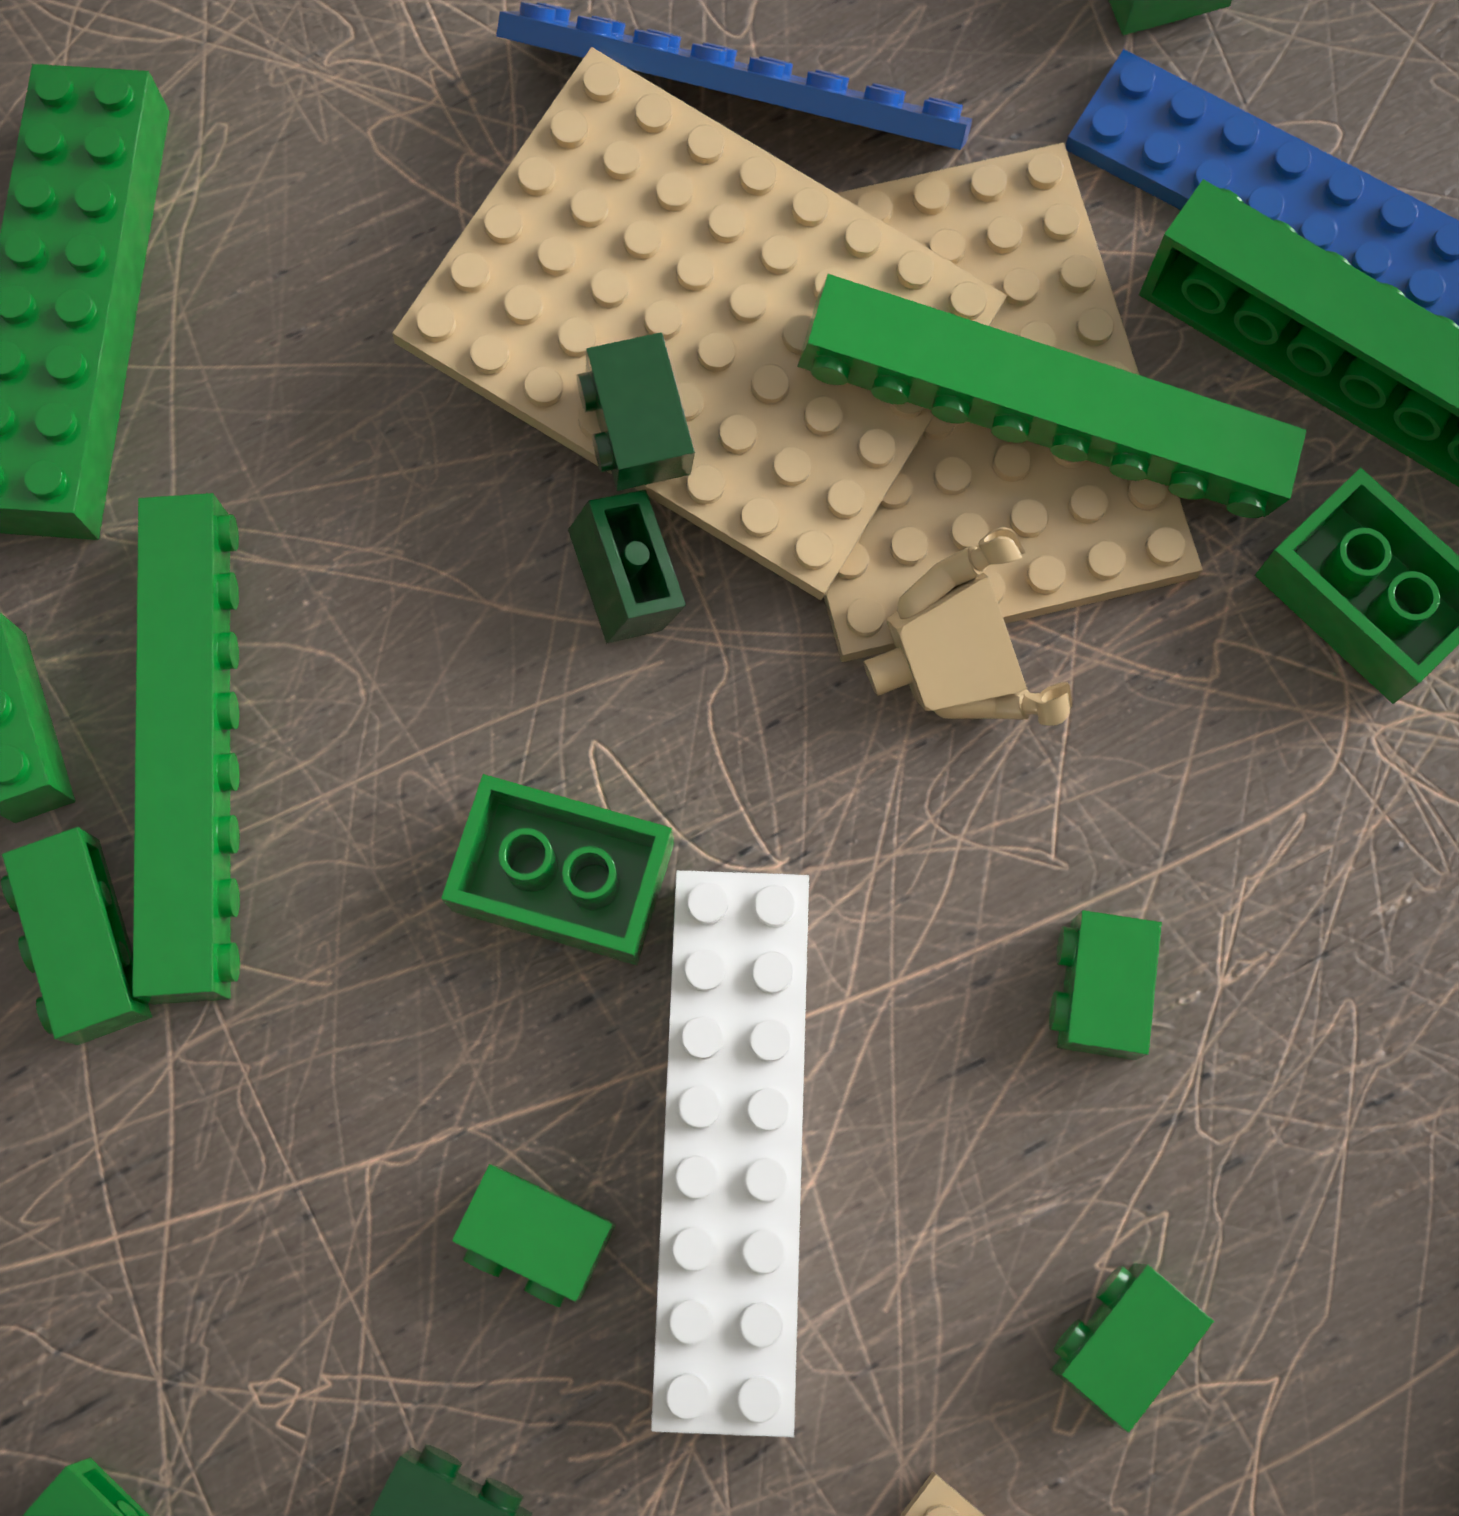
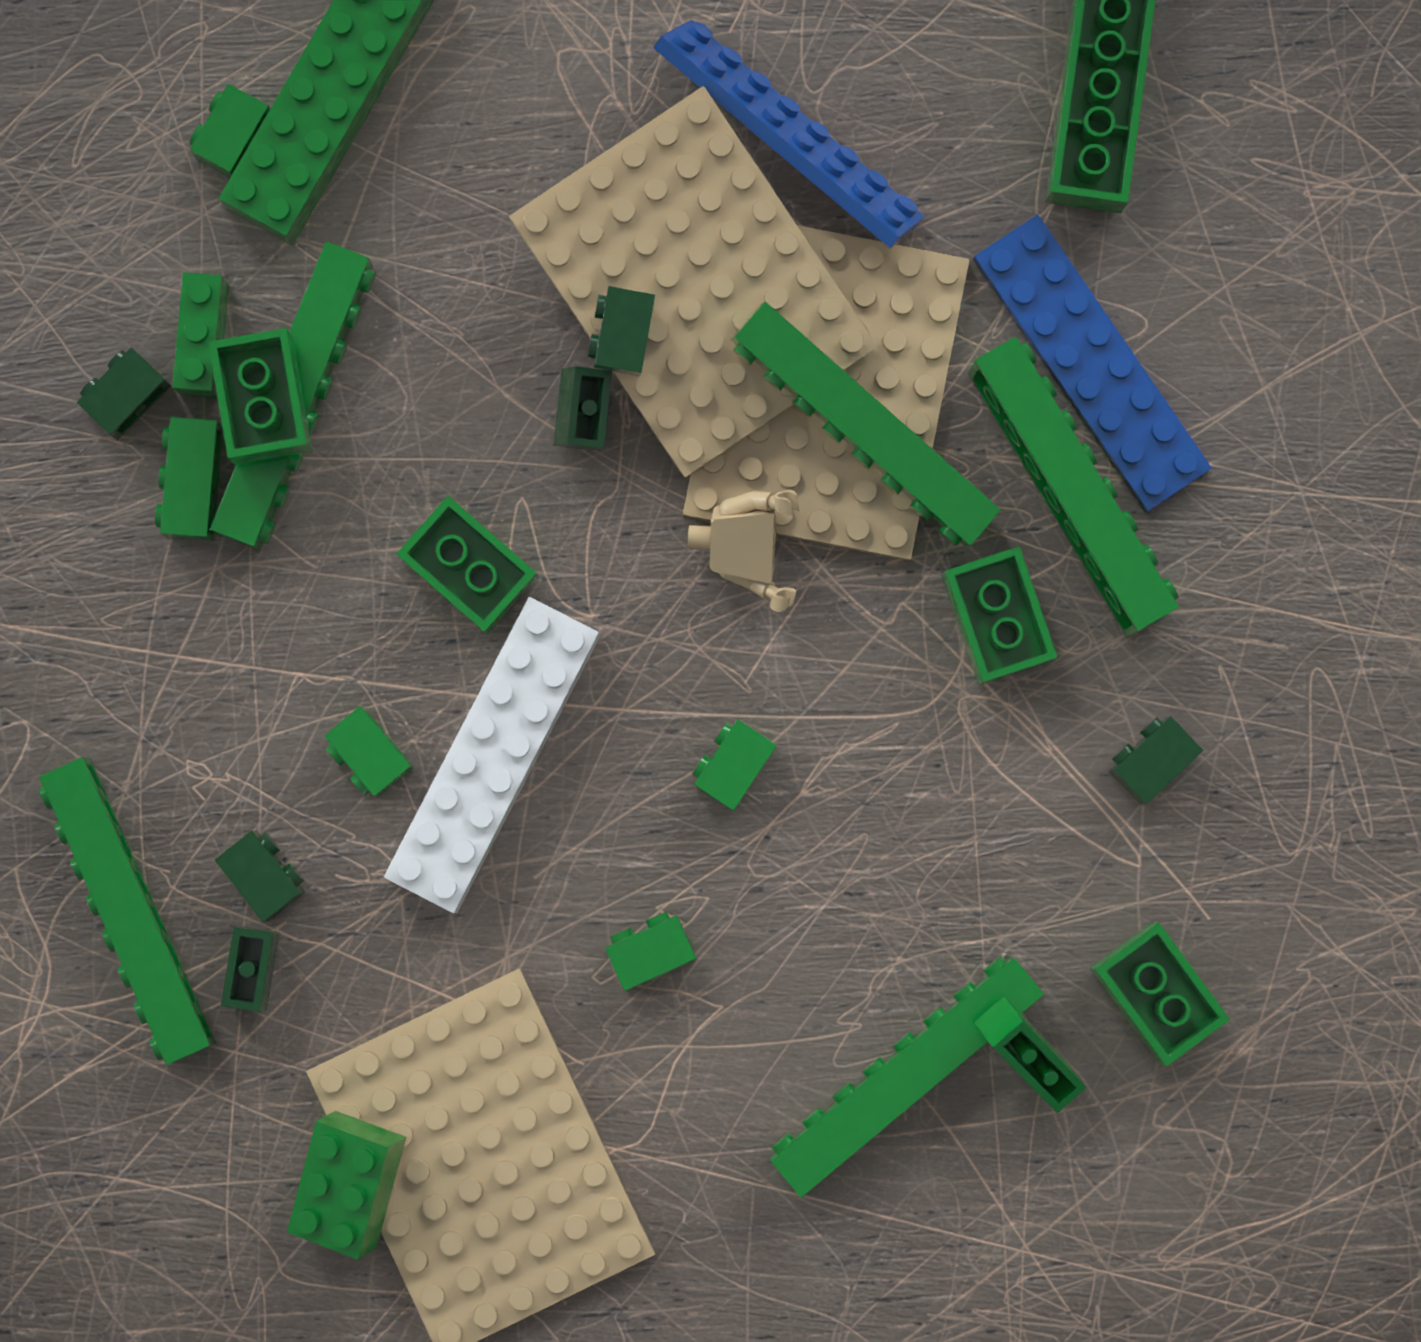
camera: 20 degrees right, 10 degrees up
none -> green brick [208,328,313,465]

